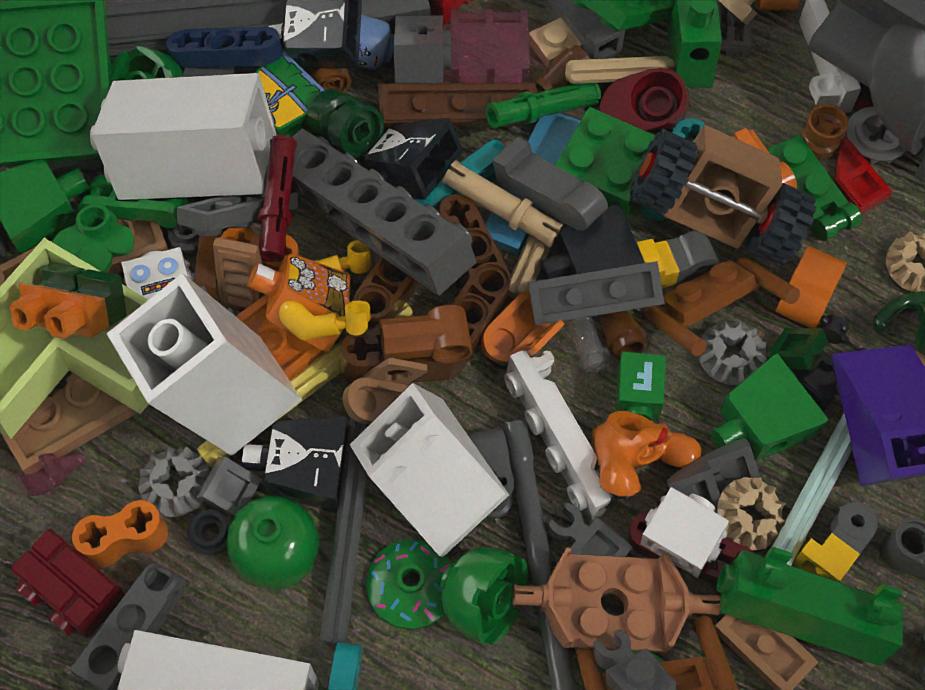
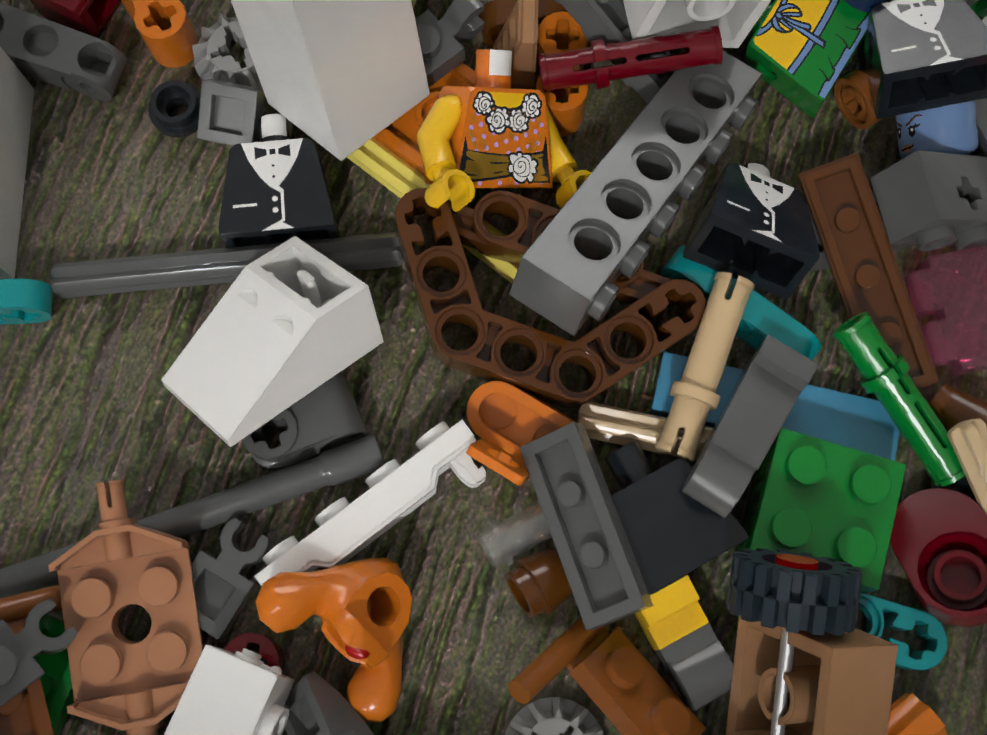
camera: 80 degrees right, 10 degrees up
green cylinder [227,495,320,590] -> none
dark green wheel [307,88,384,157] -> none
medium nougat bracket [343,358,427,425] -> none
green dish [365,539,453,630] -> none
dark orange piece [379,305,472,363] -> none
green cylinder [441,546,529,645] -> none
green brick [615,352,666,421] -> none

